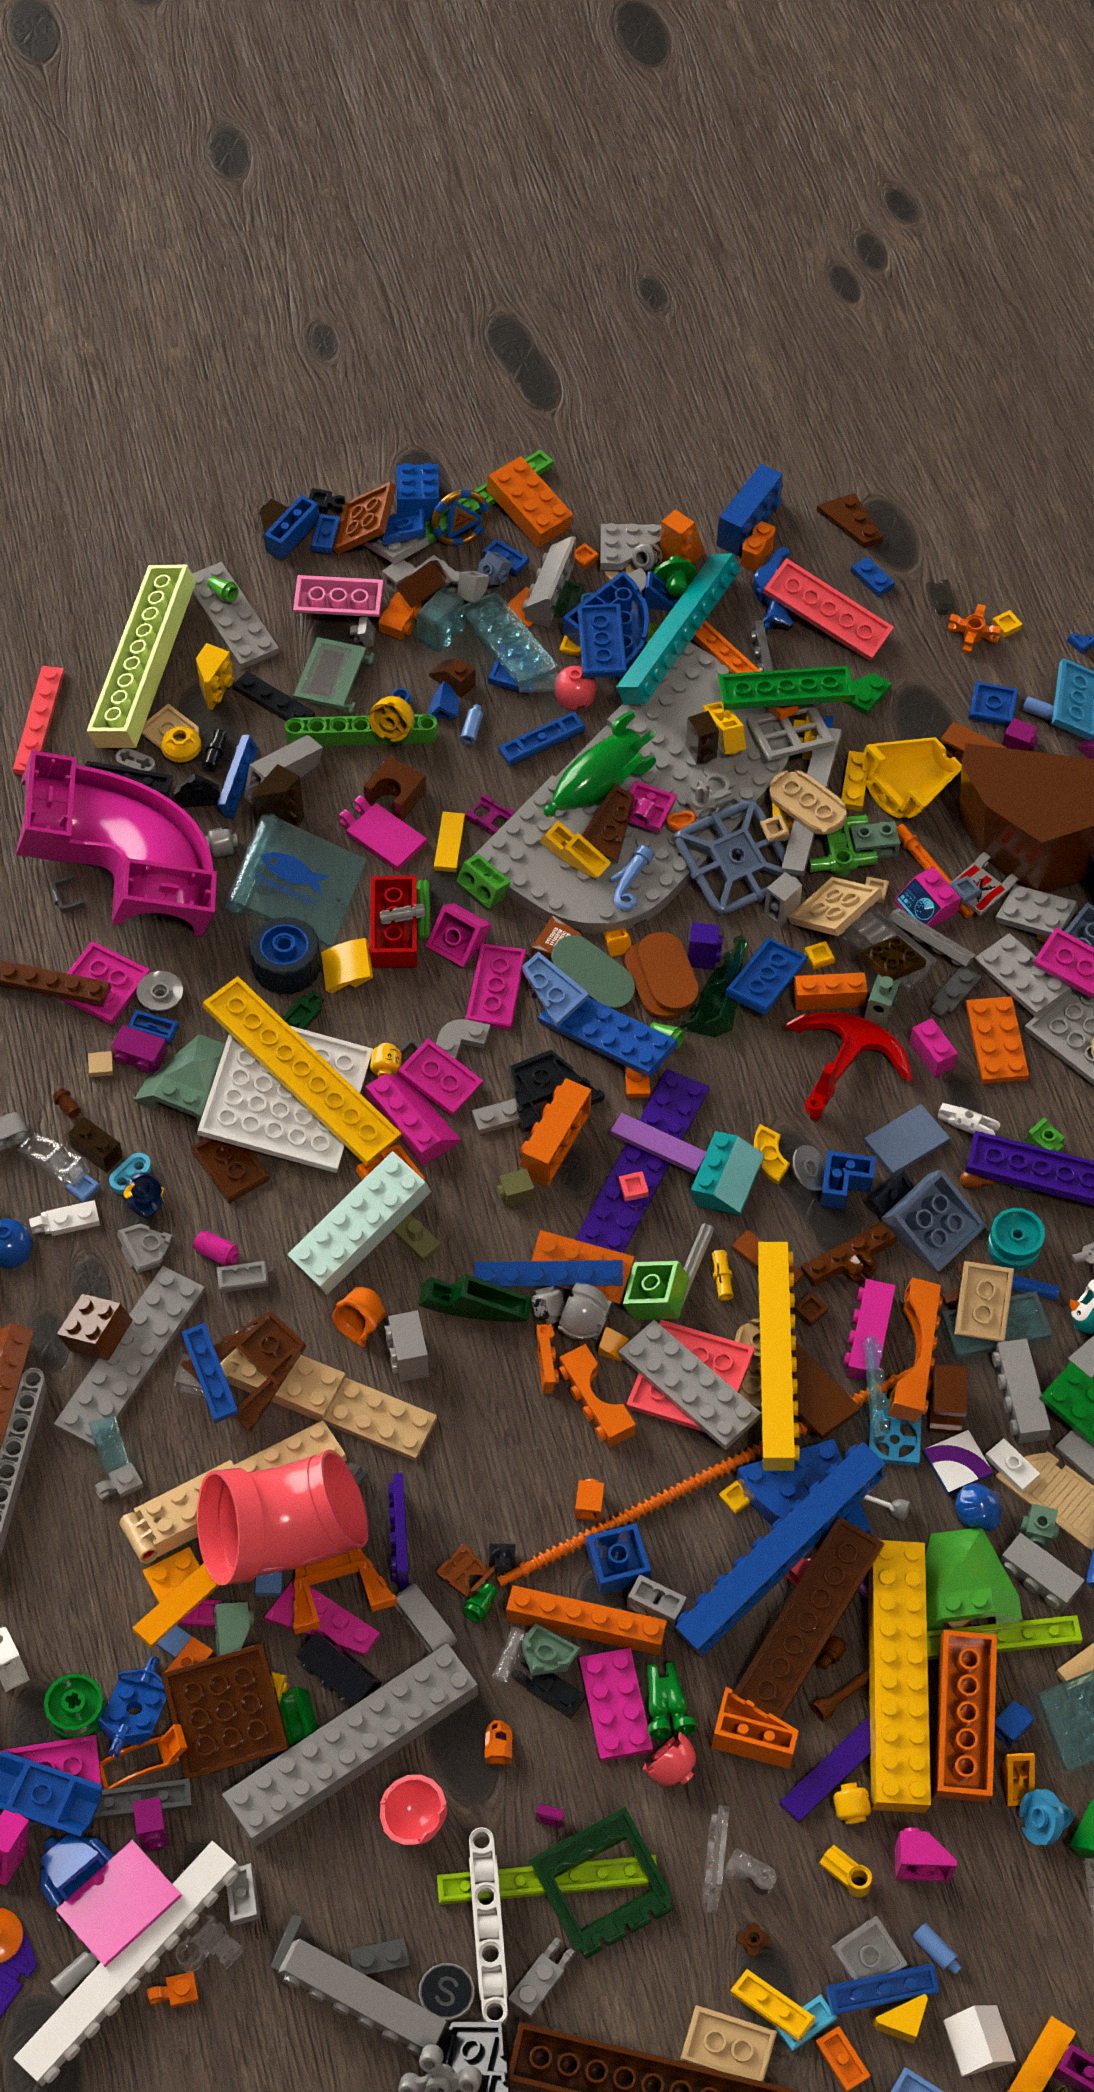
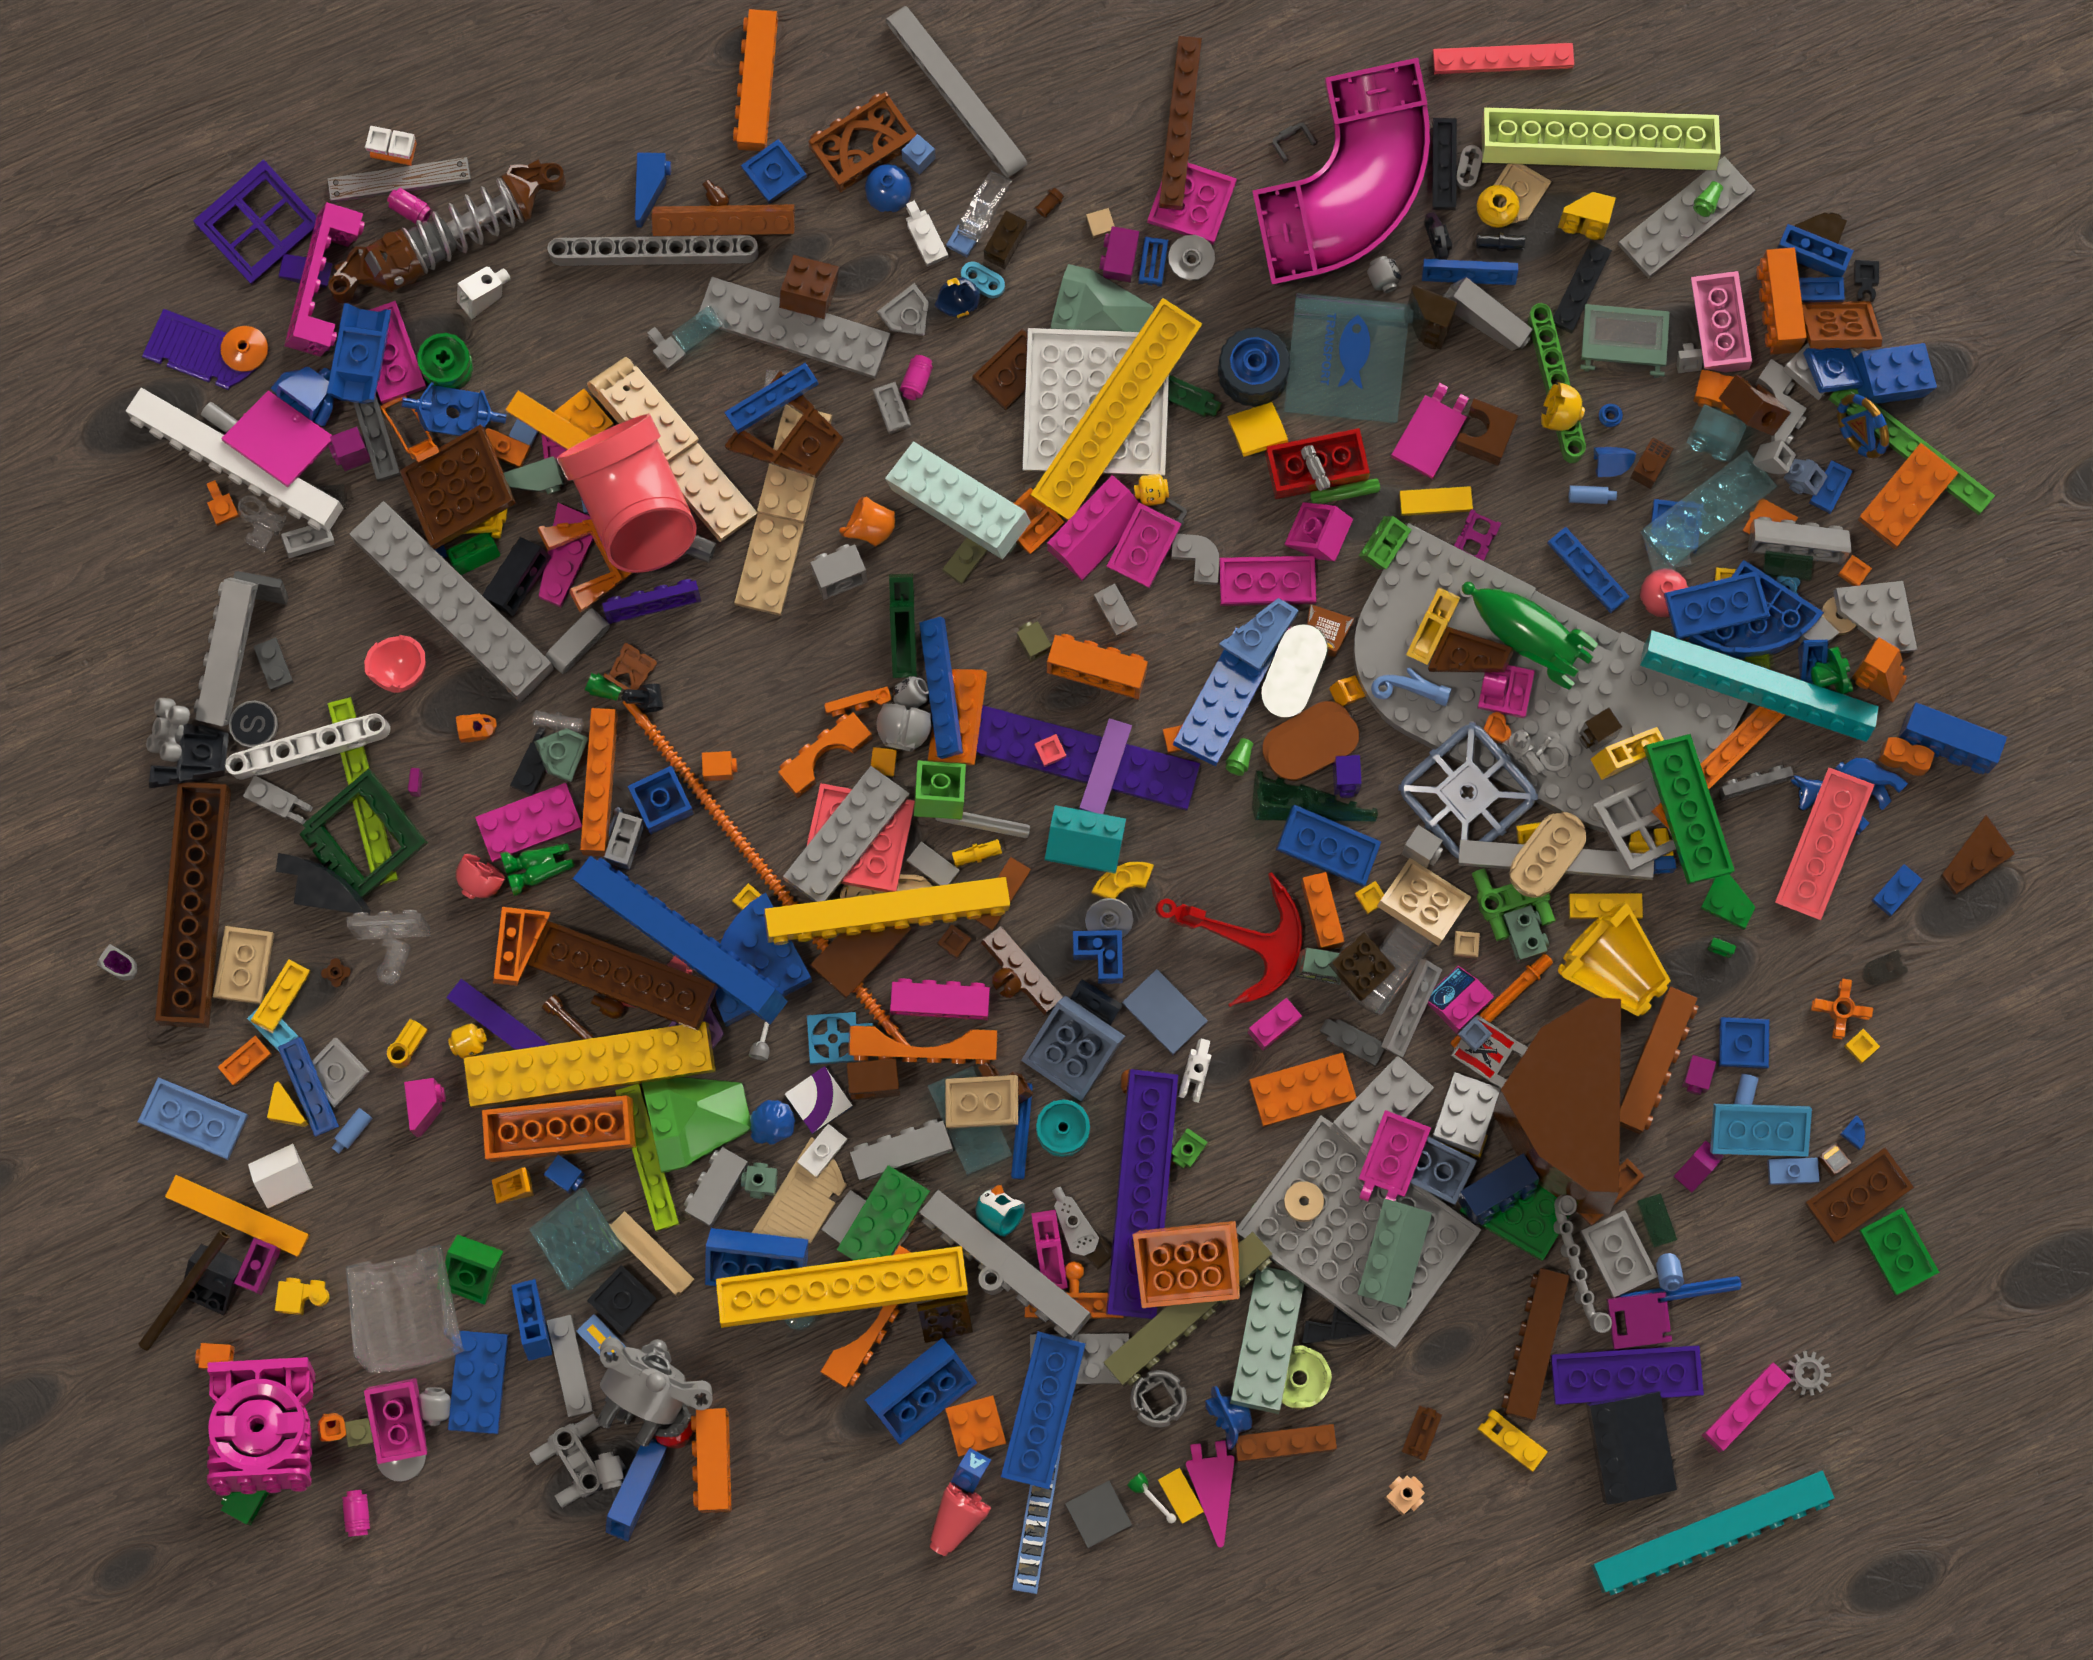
camera: 80 degrees right, 20 degrees up
black wing [509,1050,605,1133] -> none
light grey head [632,542,663,571] -> none
tan slope [760,814,790,842] -> none
clear light blue plate [864,1336,889,1442] -> none
dark azure tile [1019,1789,1074,1845] -> none
none -> black slope [275,853,371,915]
none -> light grey tile [907,841,960,886]
none -> green tile [1708,937,1736,958]
none -> orange brick [1756,247,1806,355]

